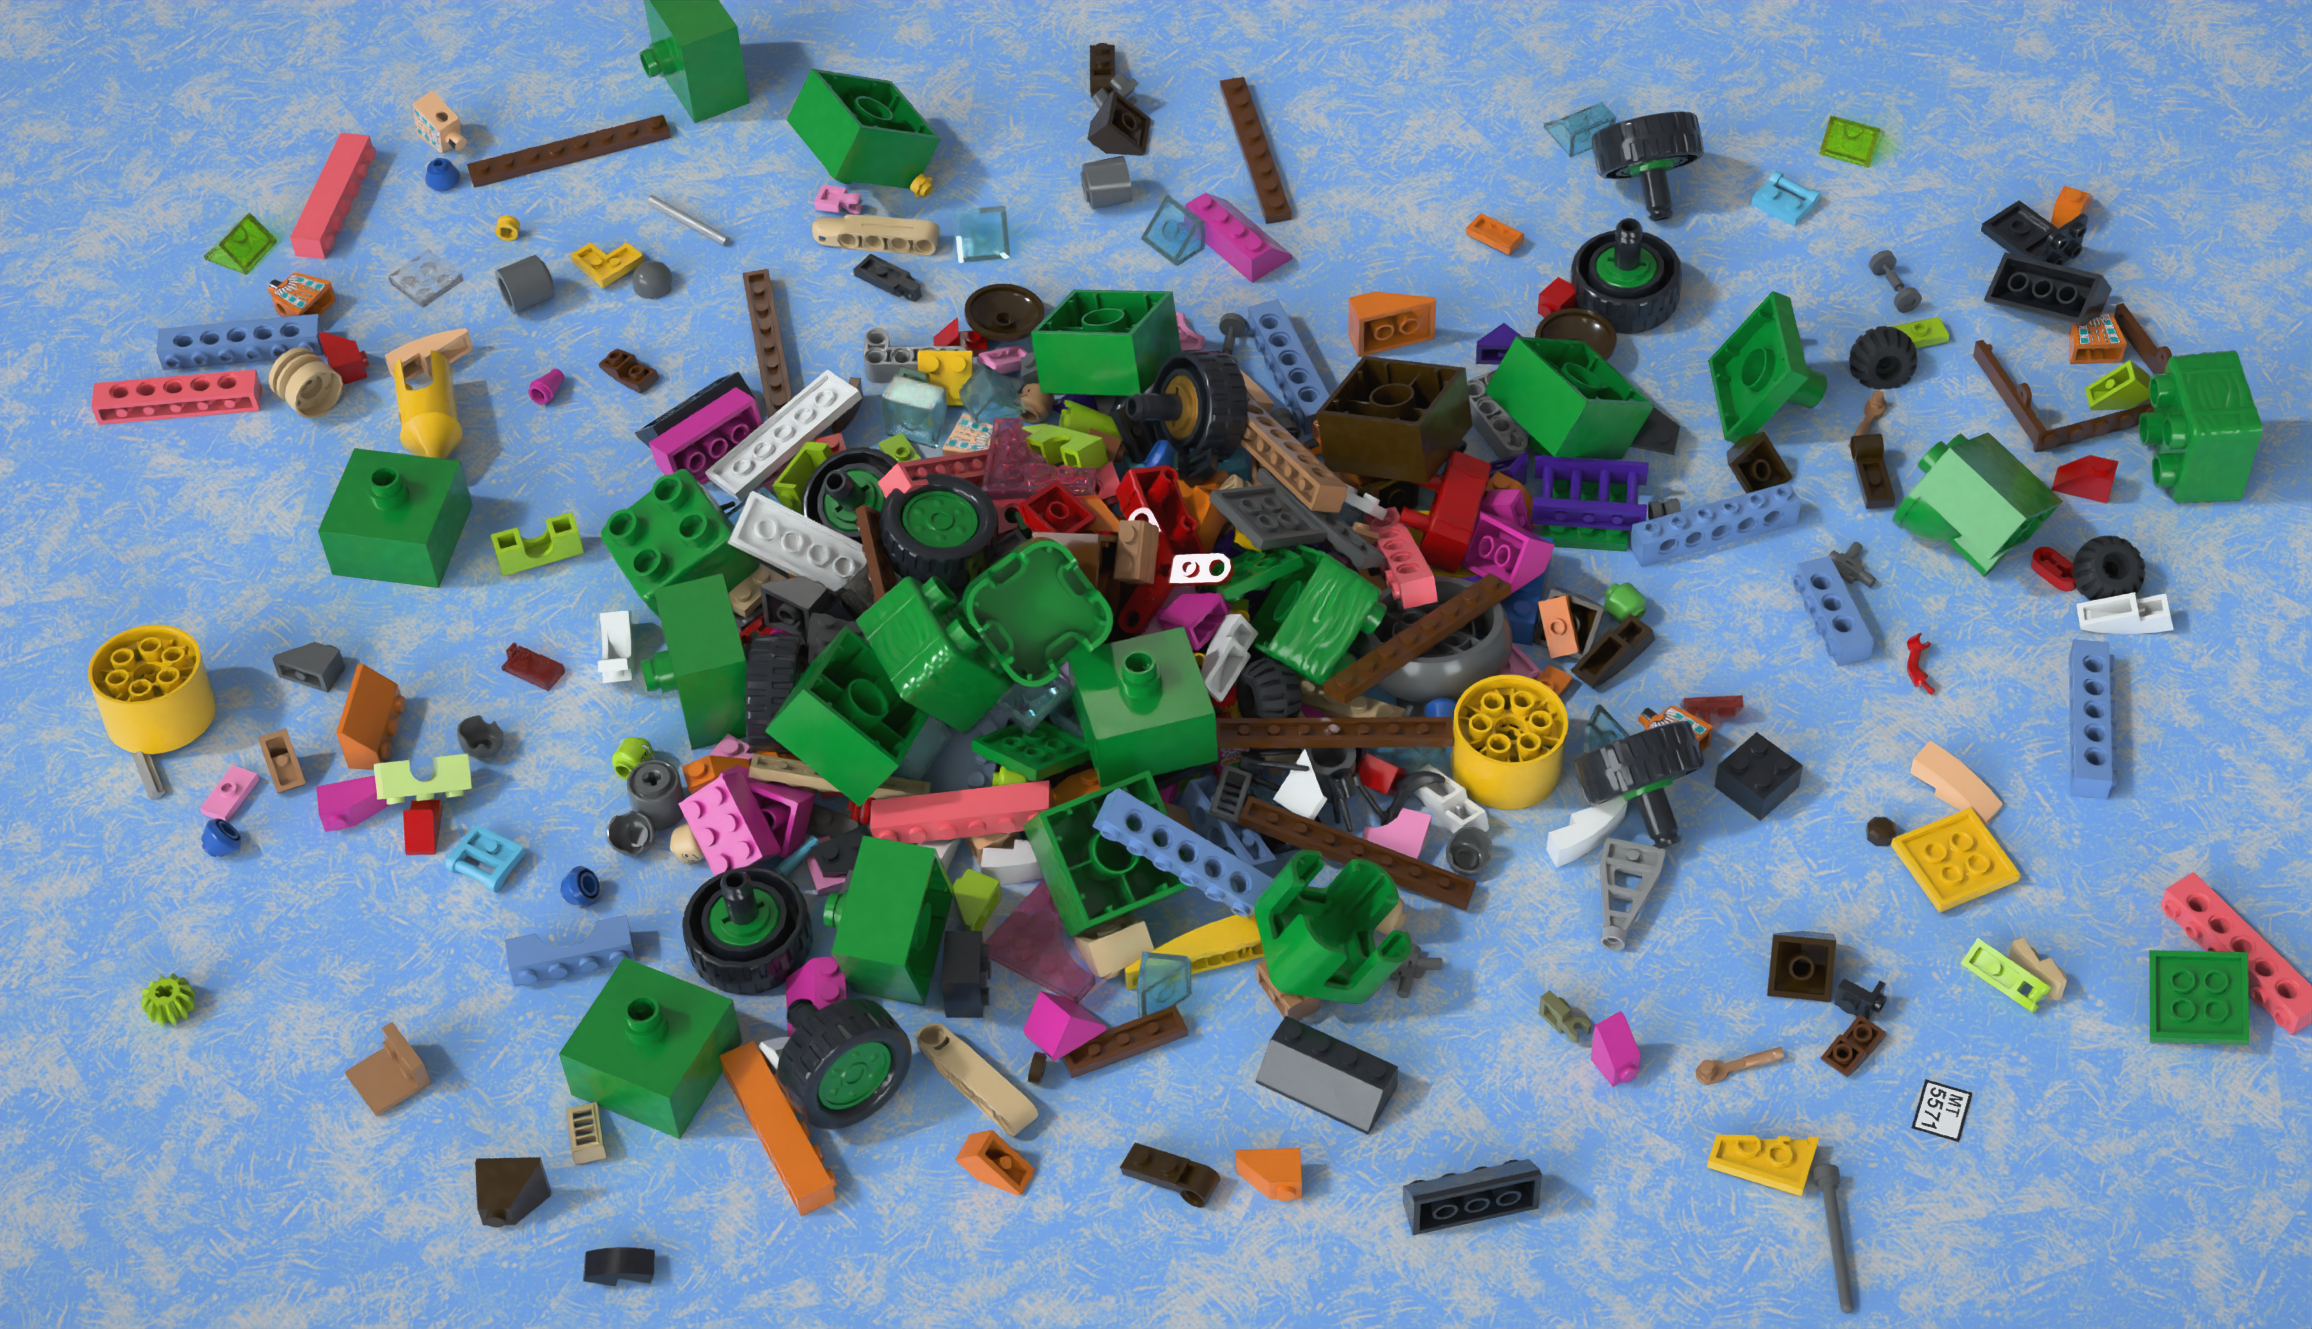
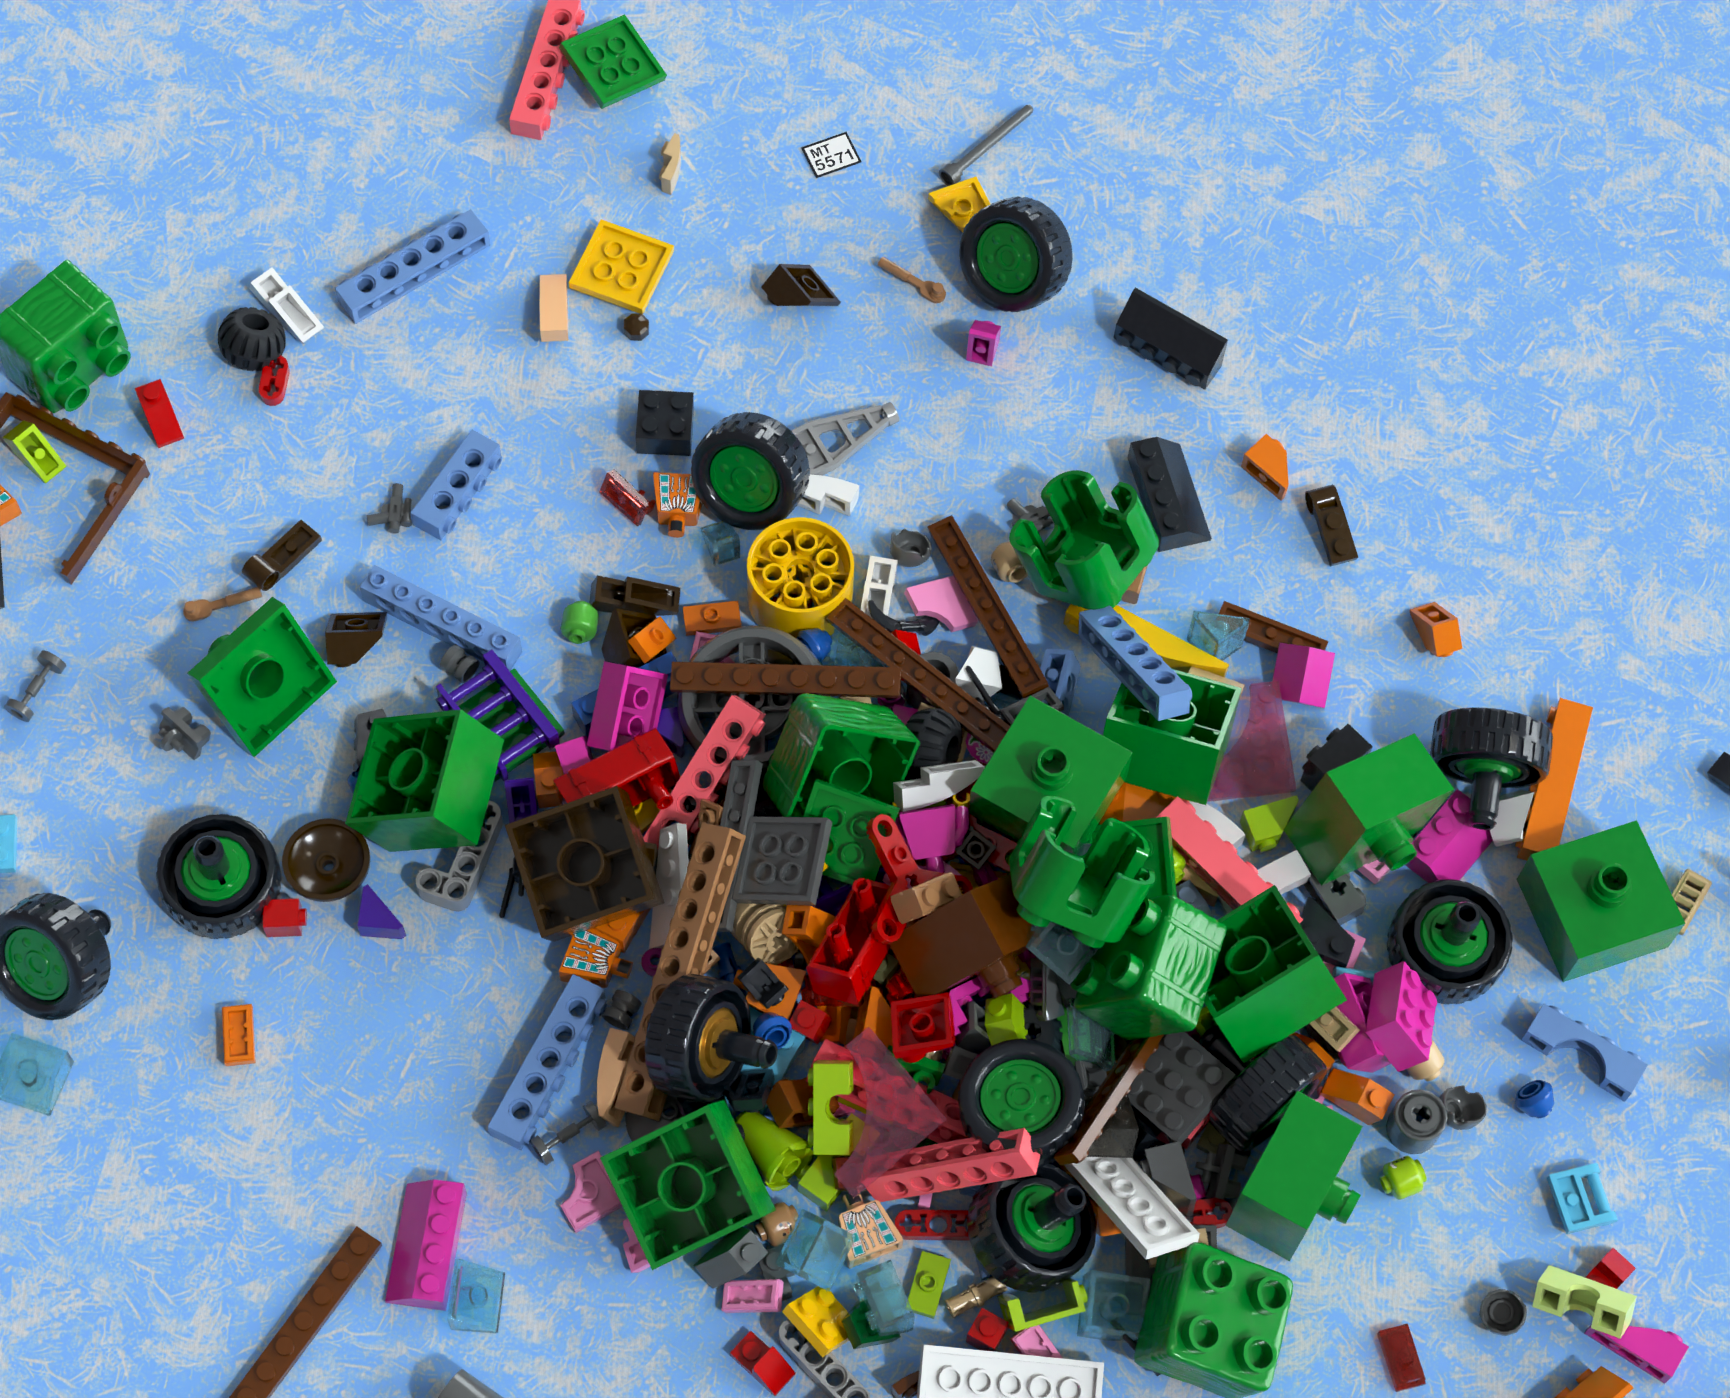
camera: 140 degrees left, 15 degrees up
white arch [597,610,635,683] -> none
tan piece [916,1023,1038,1137] -> none
dark brown dish [964,284,1045,342] -> none
dark brown tile [1028,1051,1048,1085] -> none
black plant [1327,768,1387,832] -> none
orange slope [1348,292,1436,357] -> none
olive plate [1539,990,1591,1043] -> none
reddish brown slope [1821,1014,1886,1077] -> none
black bracket [1834,978,1887,1020] -> none
black wheel [1849,326,1918,390] -> none
lime plate [1890,317,1949,348] -> none
green piece [1892,432,2063,577] -> none
red piece [1907,633,1935,695] -> none
lime plate [1960,938,2052,1014] -> none
none -> black wheel [959,196,1073,312]

